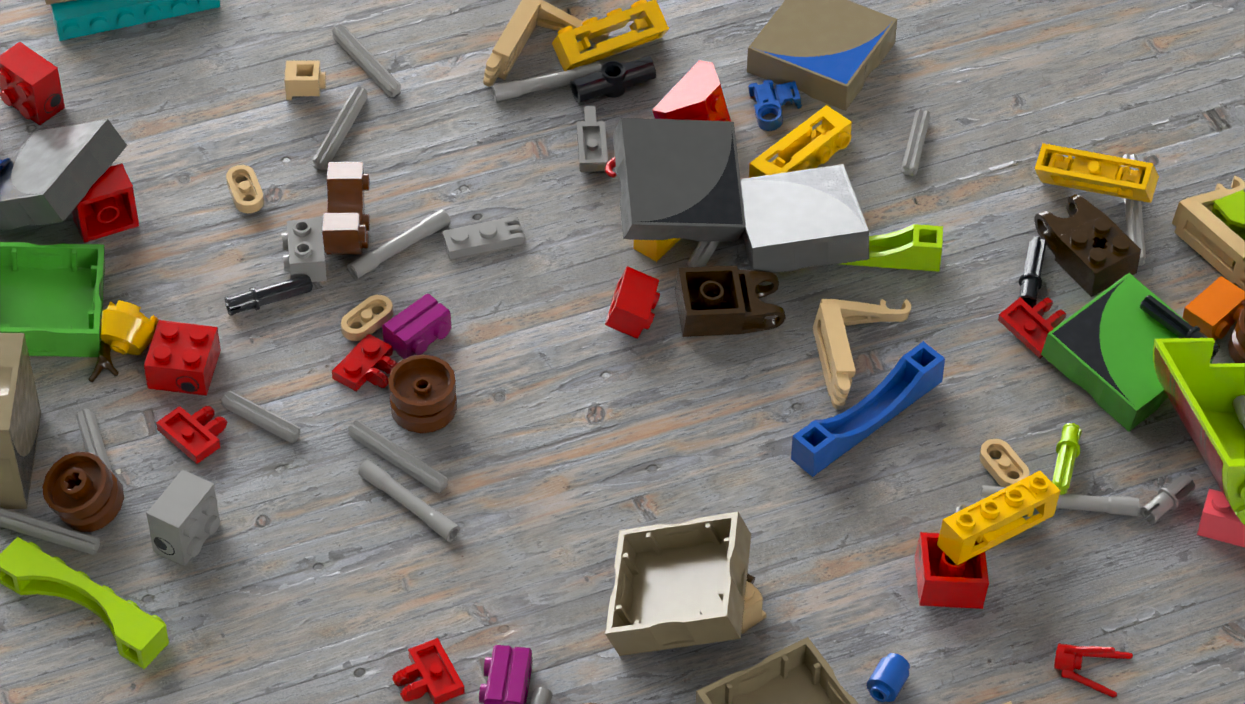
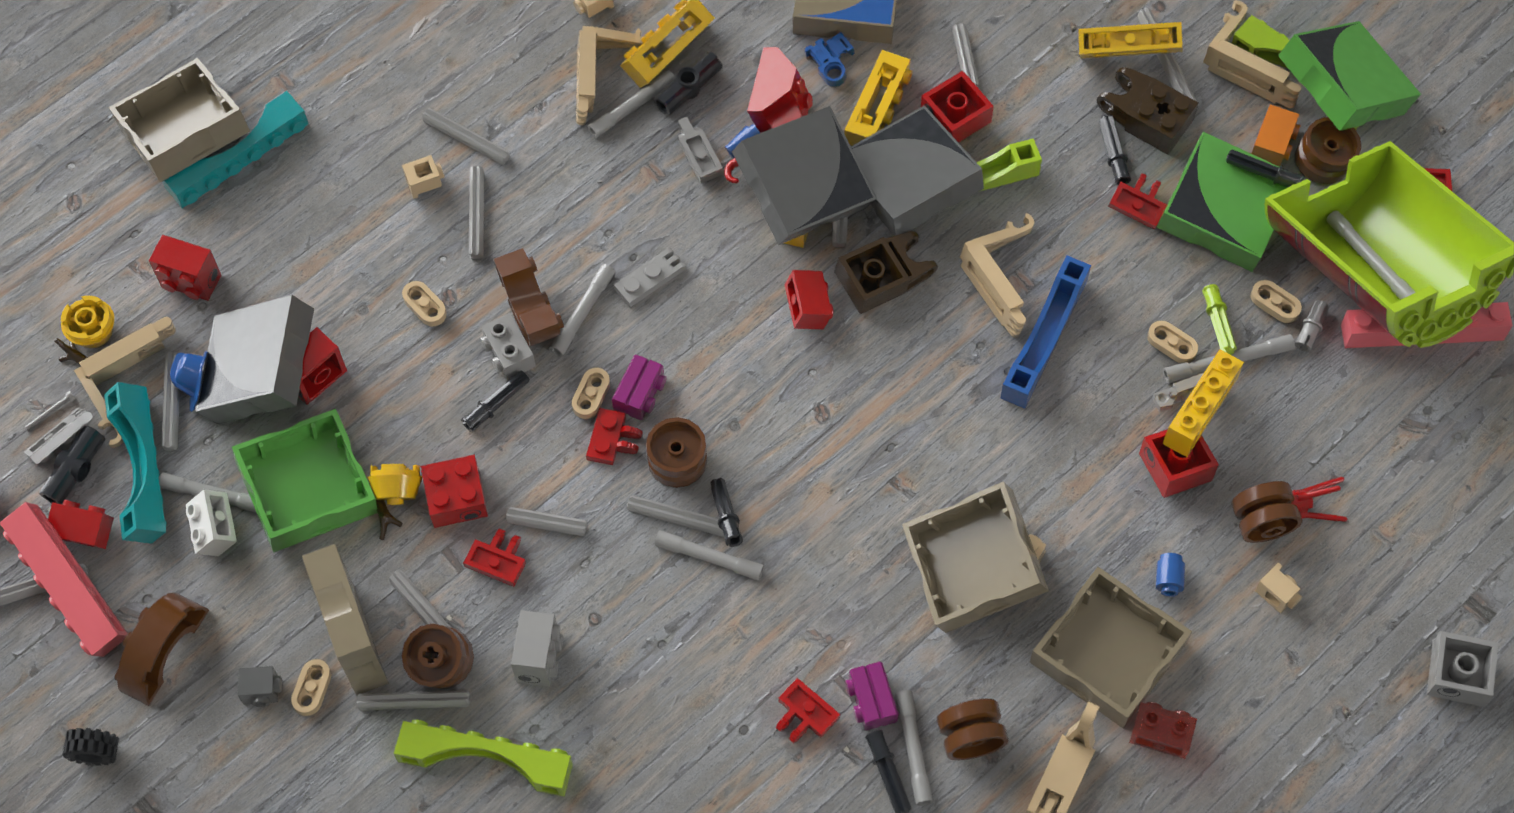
camera: 20 degrees left, 15 degrees up
none -> black axle [710,478,743,547]
none -> red brick [921,71,994,143]
none -> reddish brown wheel [1231,481,1303,543]
none -> tan plate [1251,280,1302,323]

